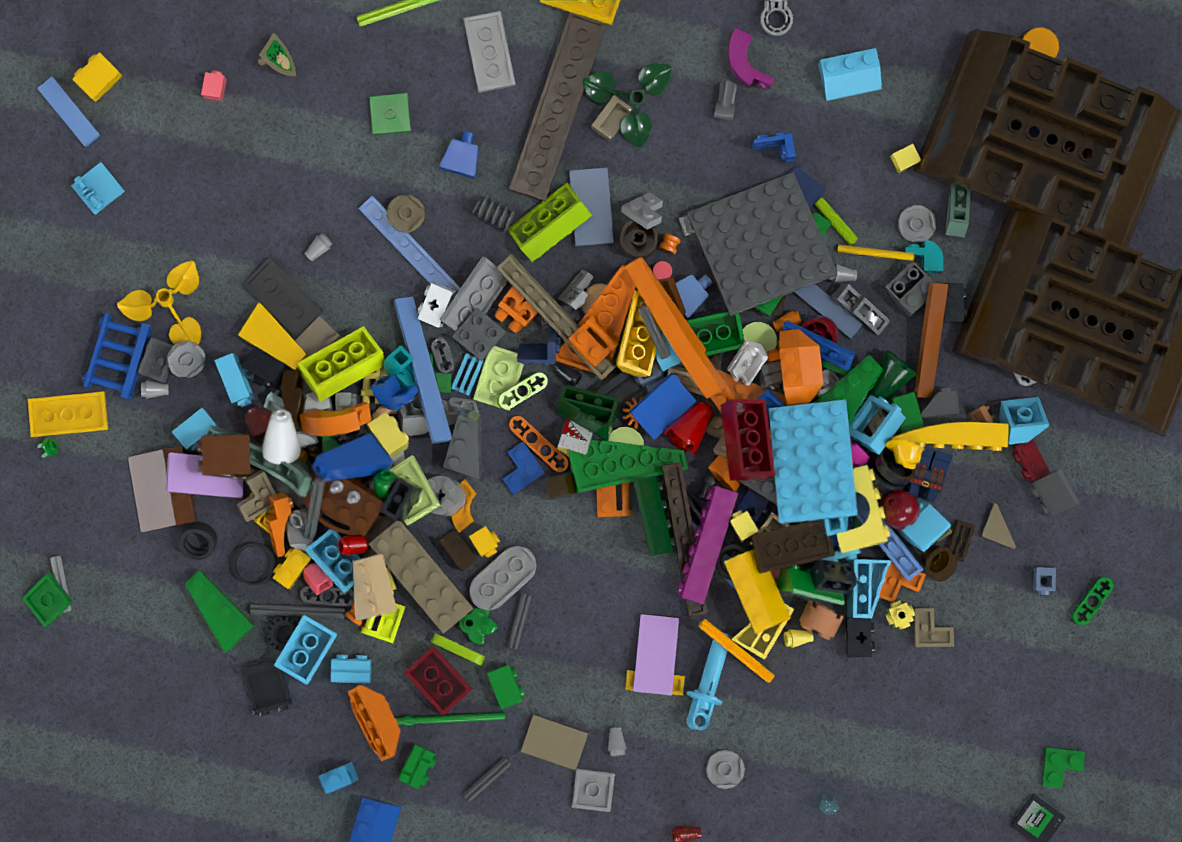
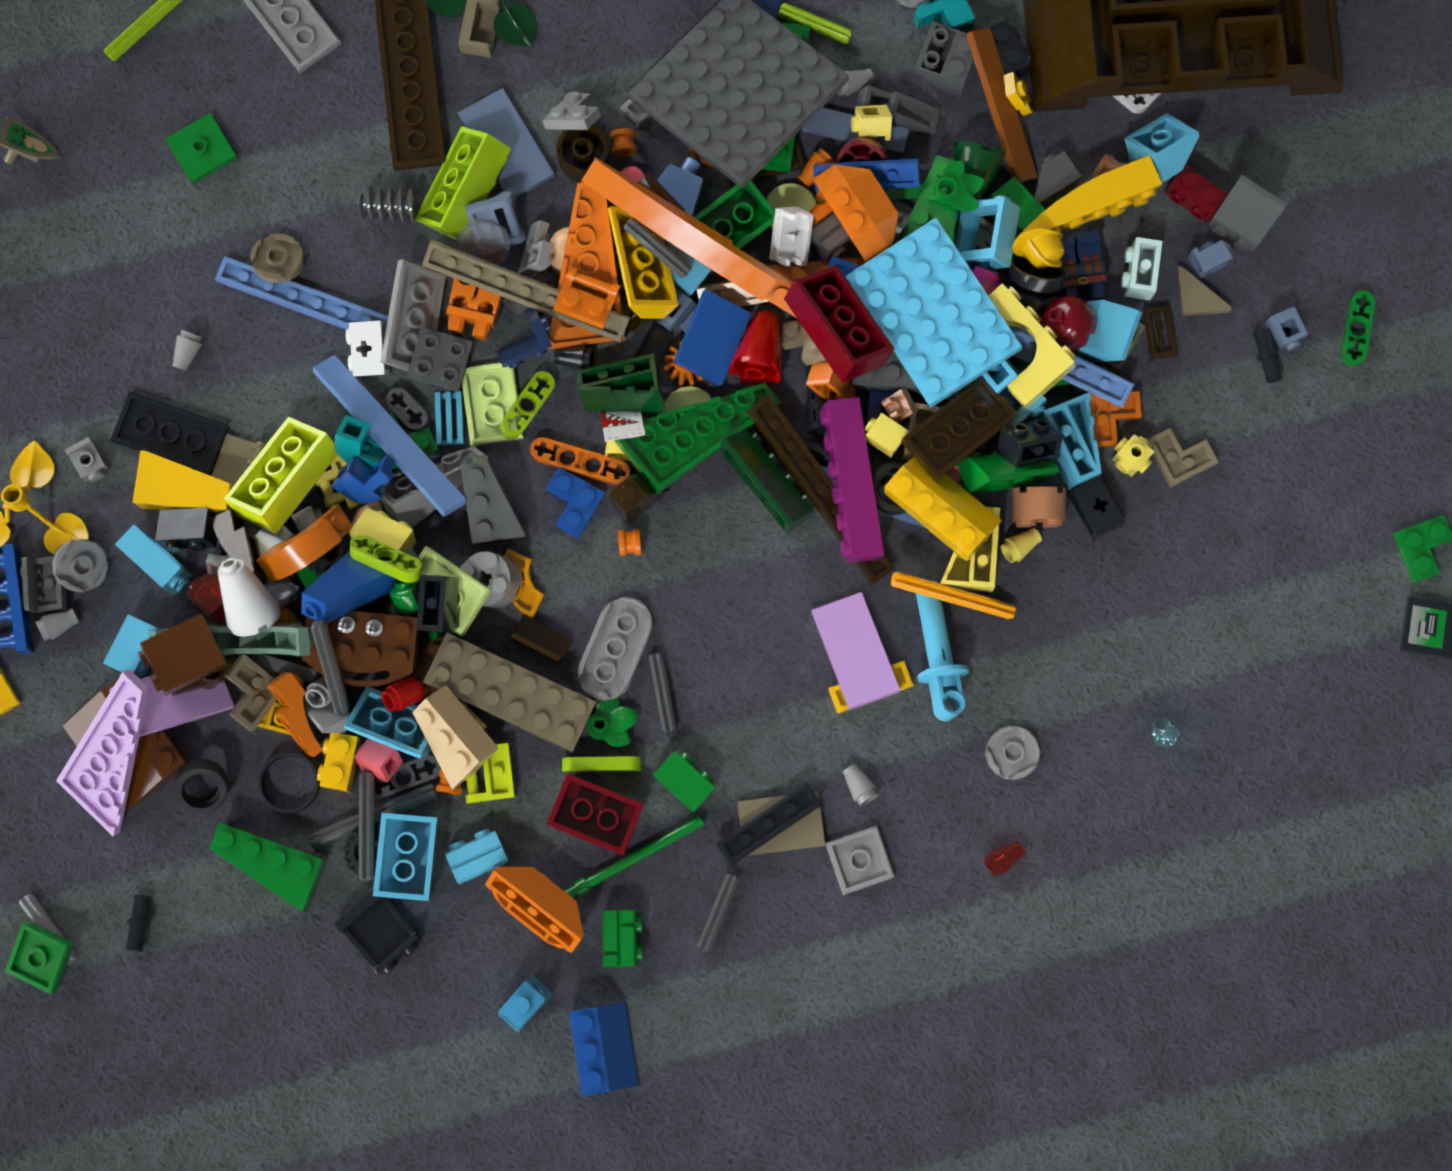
camera: 25 degrees left, 5 degrees down
torso [440,131,479,179] -> none
yellow brick [469,526,500,558] -> none
orange plate [597,482,632,517] -> none
yellow bar [838,245,914,261] -> none
dark brown piece [921,544,957,582] -> none
none -> lavender wing [56,669,149,837]
none -> light grey brick [65,437,110,482]
none -> black pin [125,894,152,952]
none -> lime beam [350,535,422,583]
none -> dark grey axle [359,772,375,881]
none -> clear tile [457,218,510,265]
none -> sand blue plate [465,191,526,255]
none -> orange wheel [618,528,641,557]
none -> black tile [716,782,822,866]
none -> light yellow brick [851,105,892,141]
none -> nougat tile [881,388,918,424]
none -> green plate [932,161,984,212]
none -> yellow plate [1004,72,1033,116]
none -> light aqua brick [1121,237,1162,300]
none -> sand blue brick [1188,240,1233,279]
none -> black pin [1253,328,1283,383]

